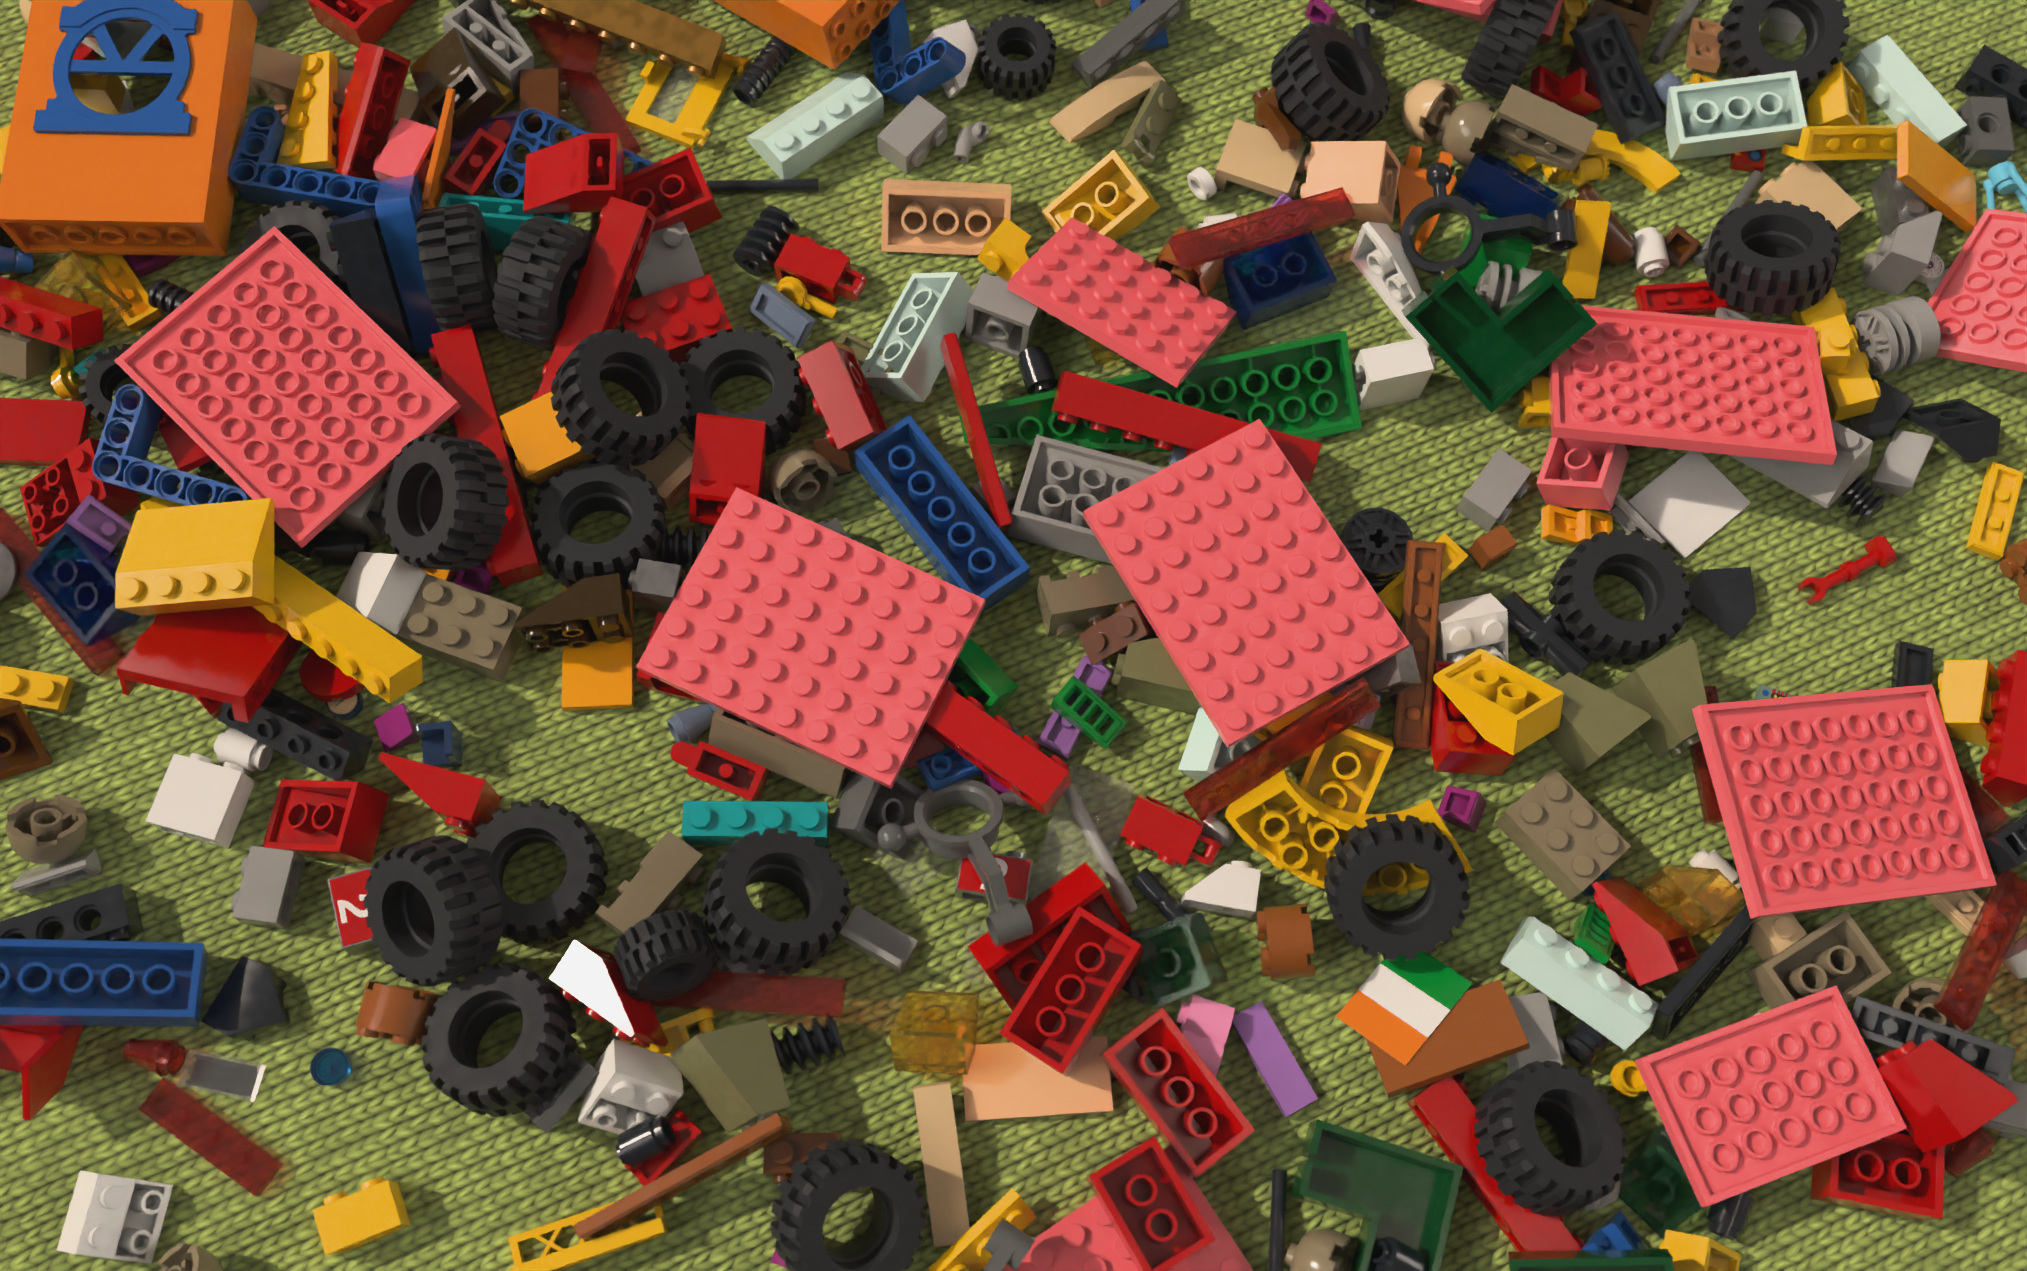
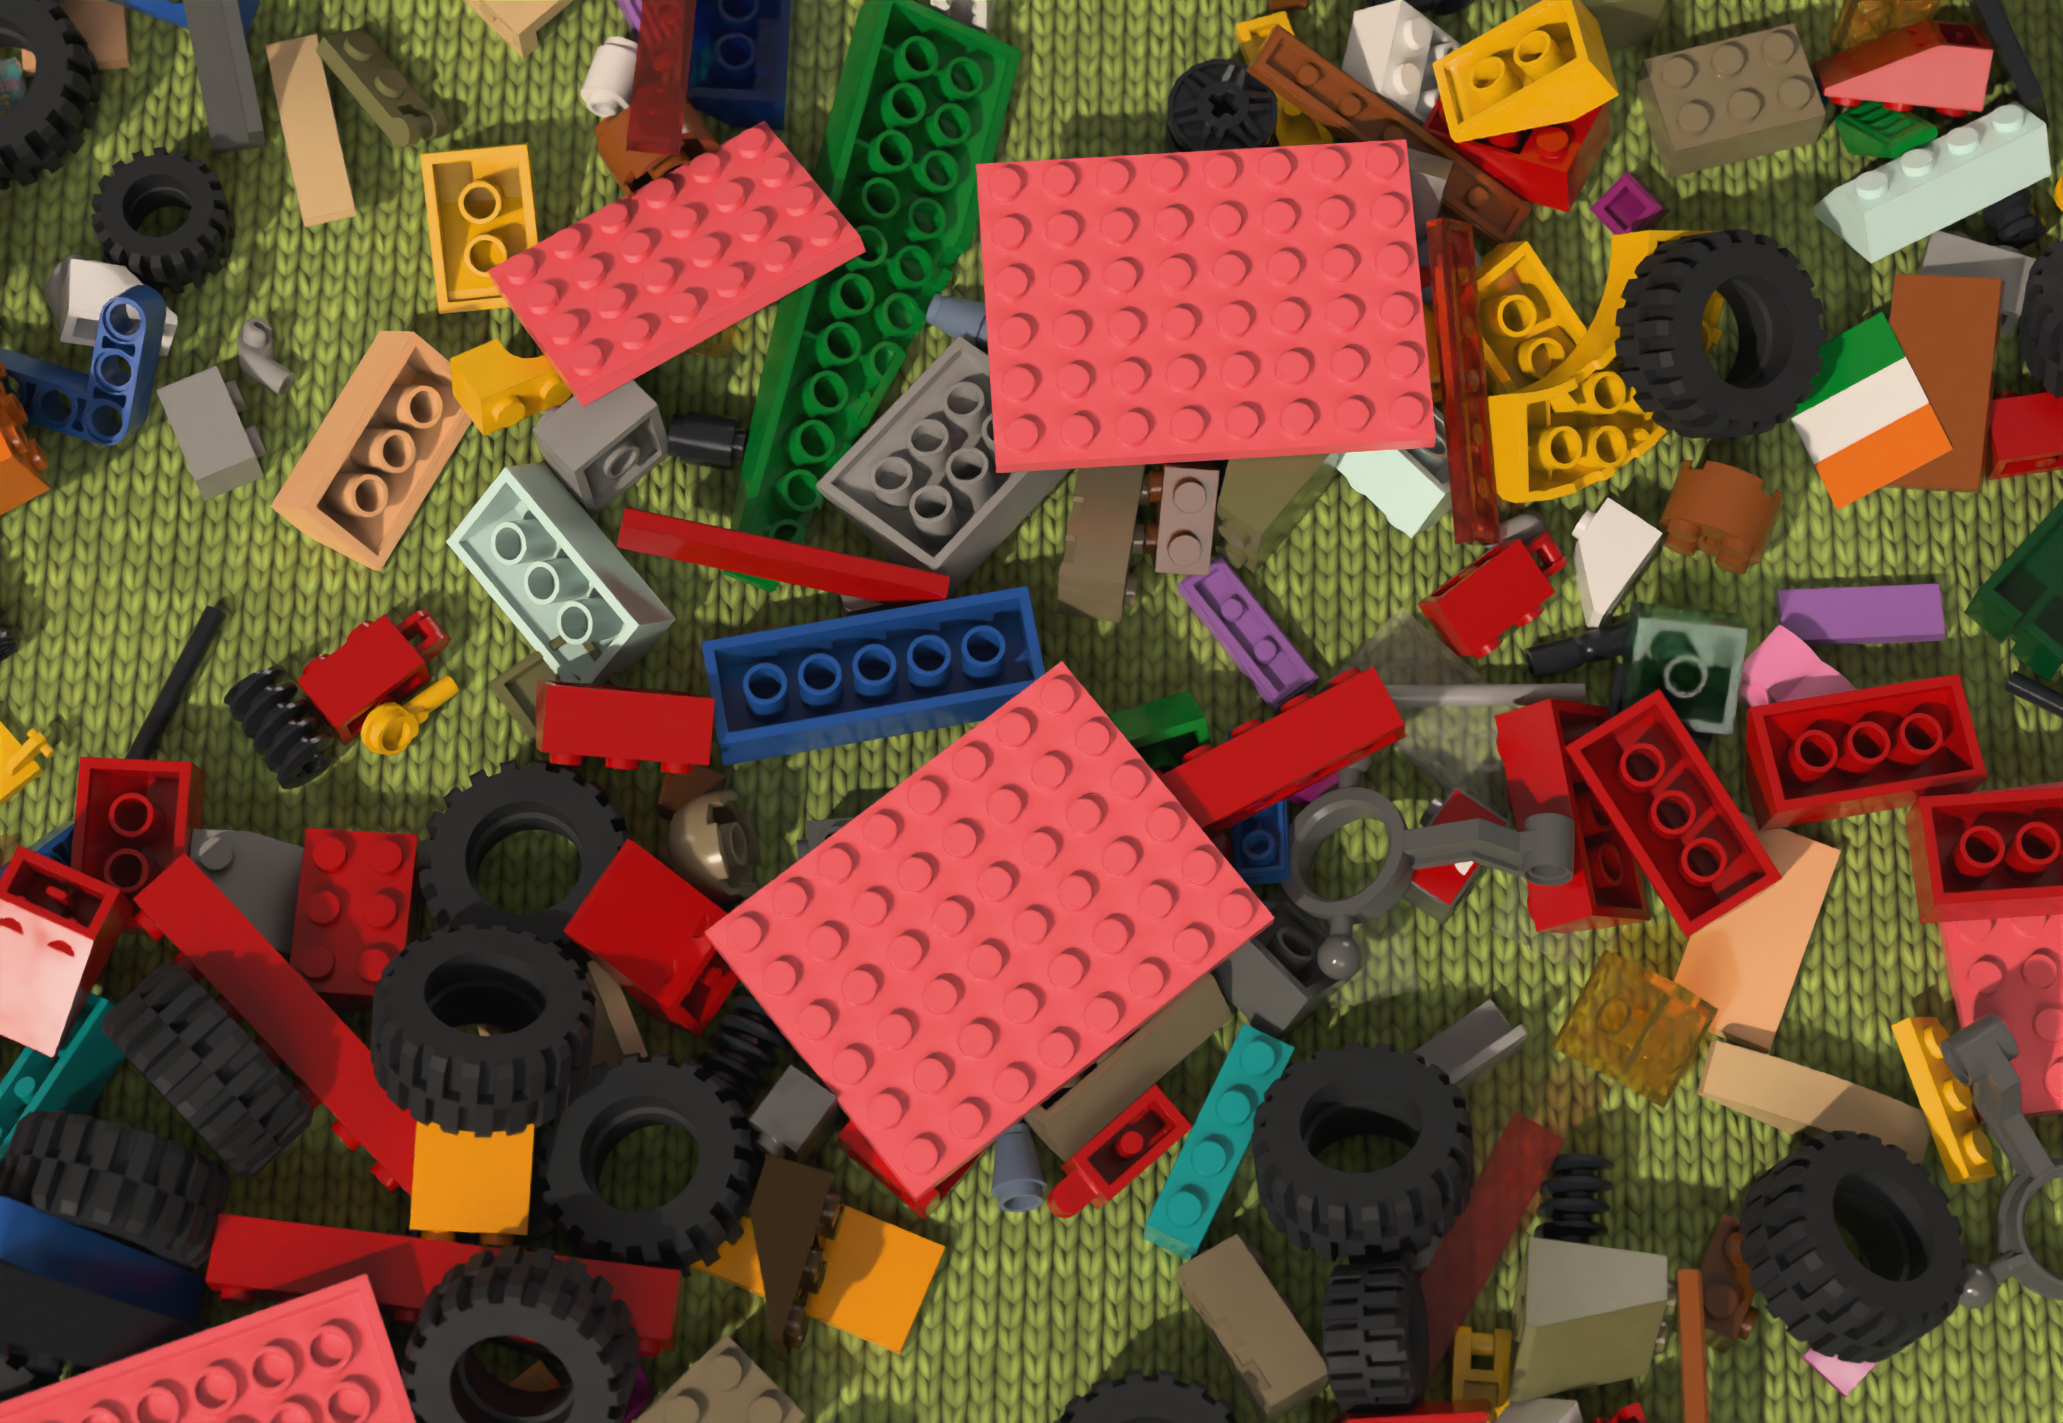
camera: 60 degrees left, 0 degrees up
light aqua slope [746,72,884,179] -> none
sand blue tile [749,282,816,348] -> none
red brick [1051,371,1322,482] -> none
green slope [1051,676,1127,750] -> none
white tile [1187,167,1217,200] -> none

